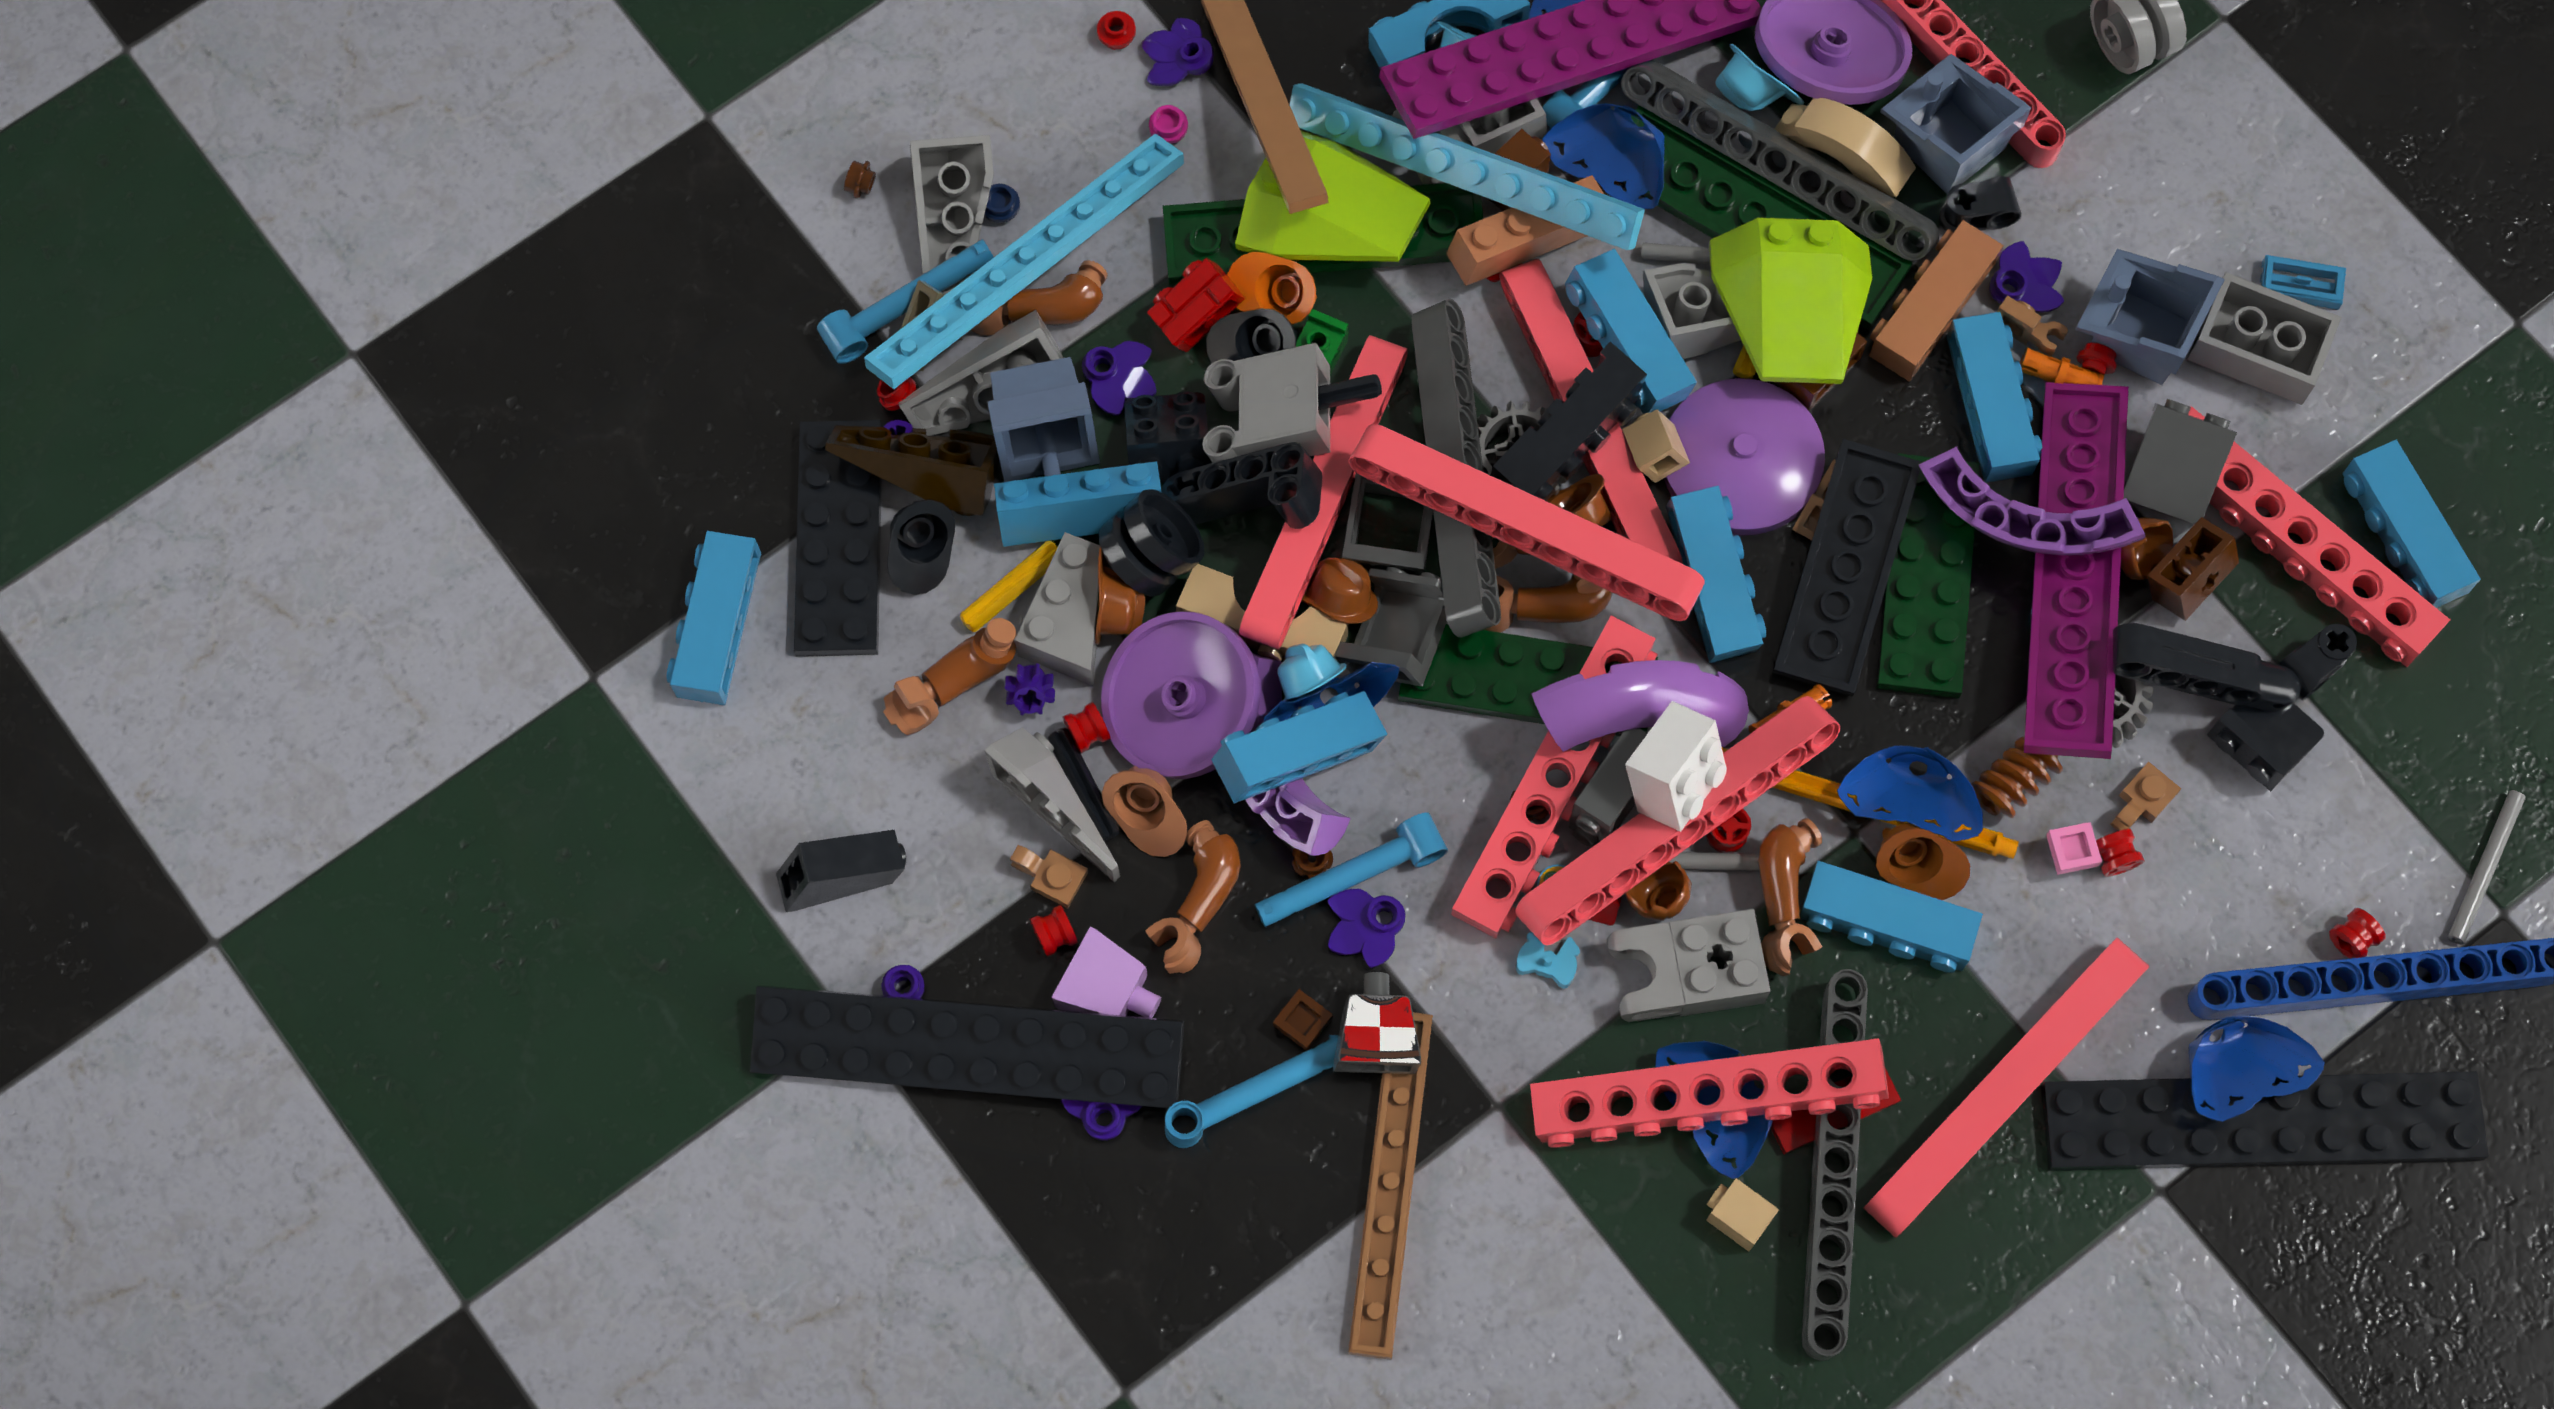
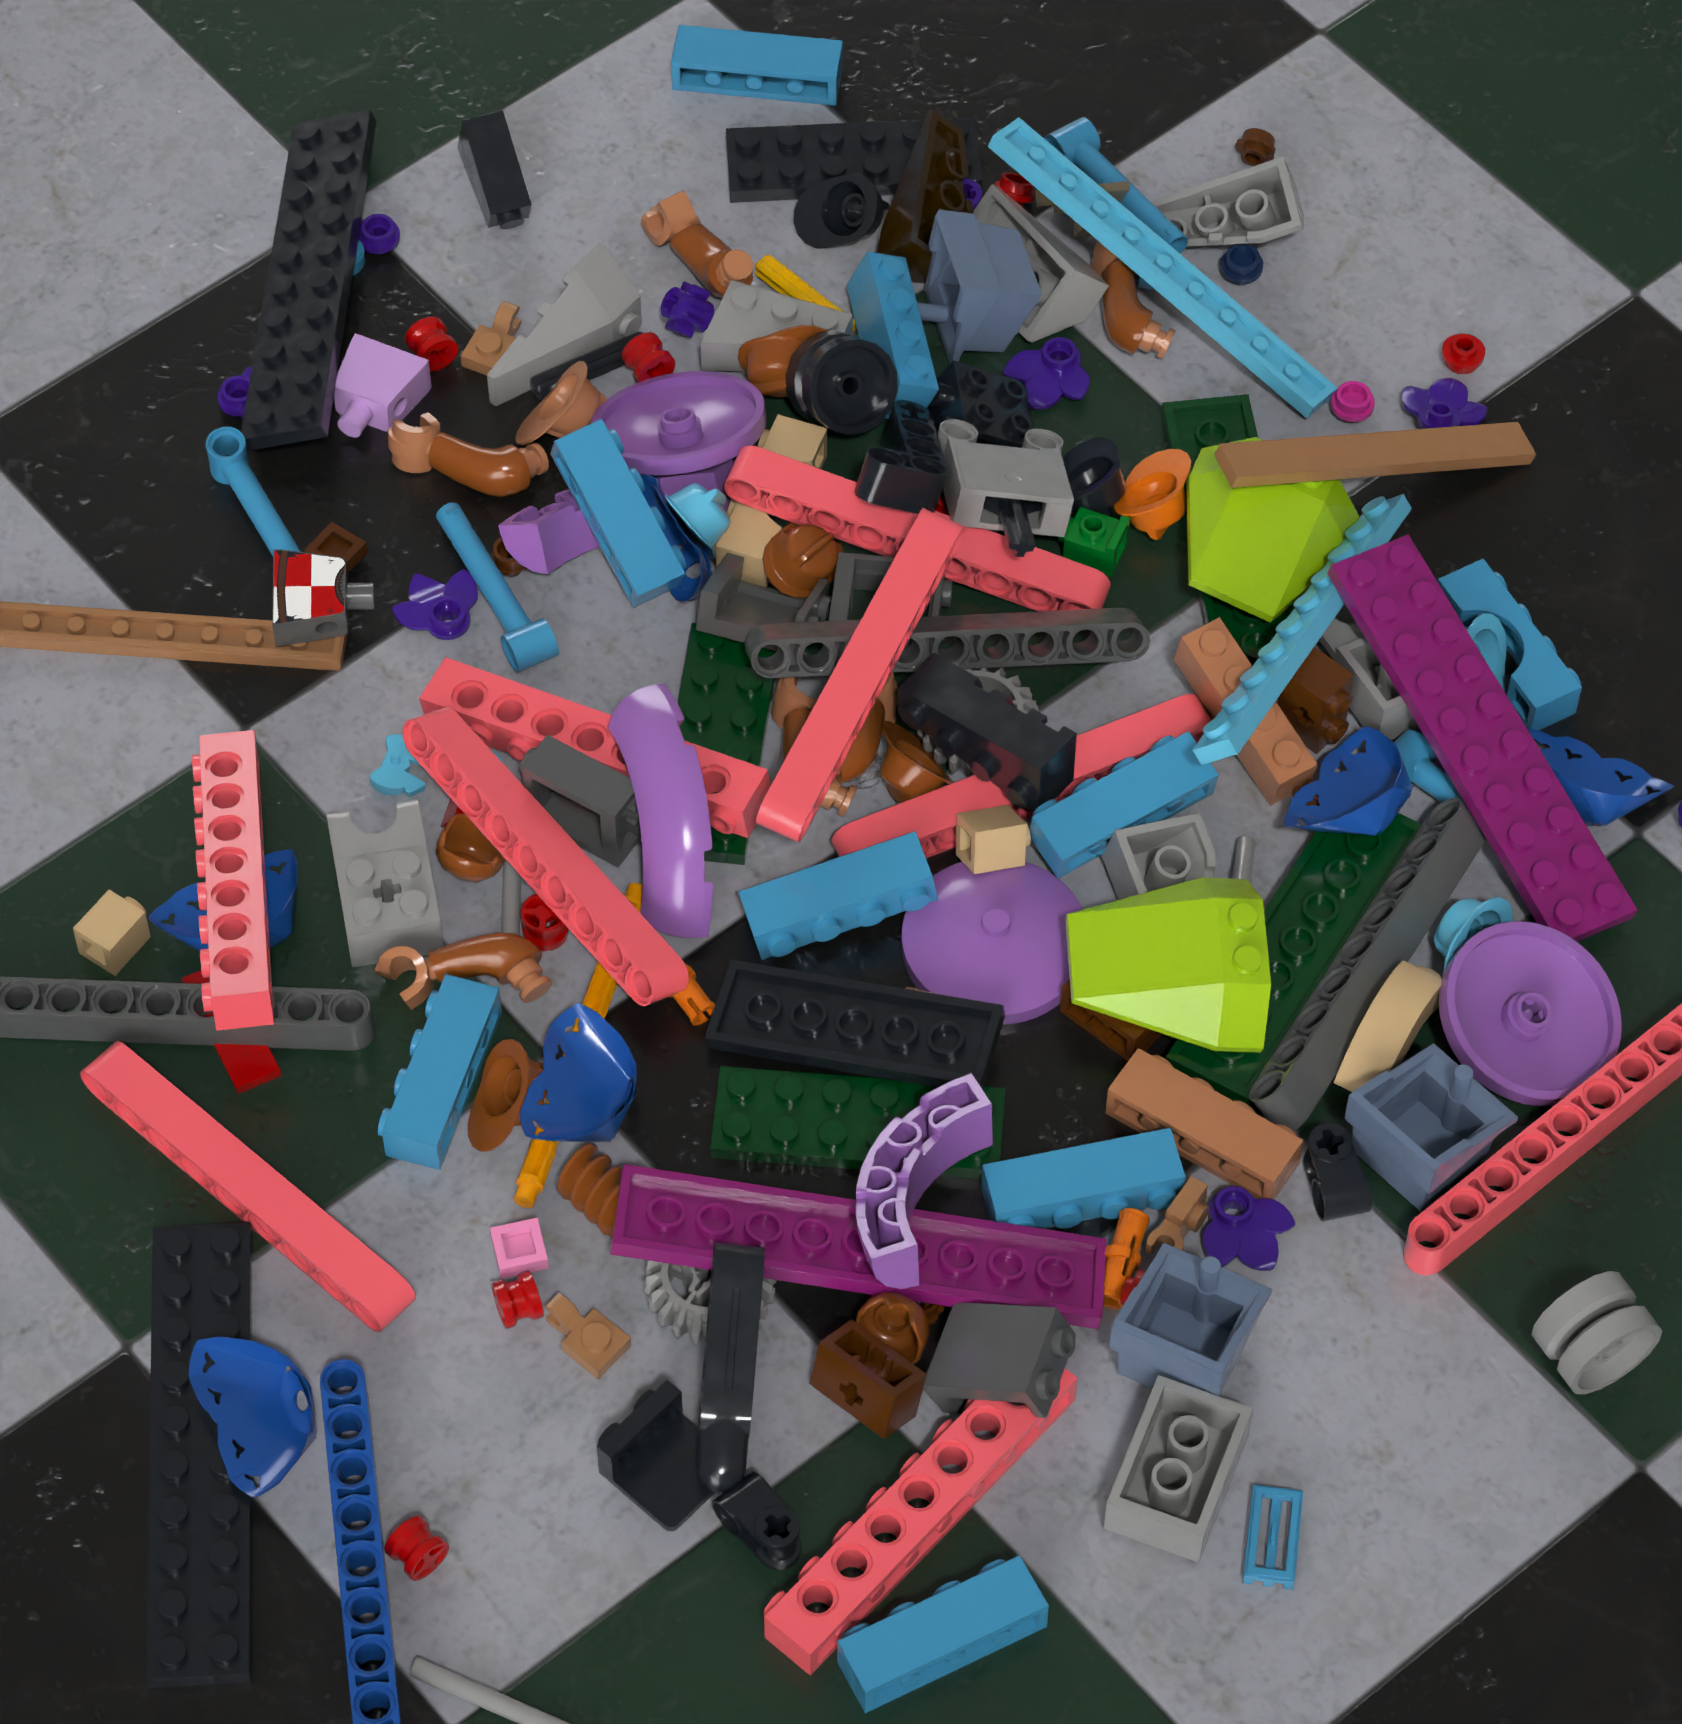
camera: 85 degrees right, 15 degrees down
red brick [1147,258,1245,352] -> none
white brick [1625,701,1727,832] -> none

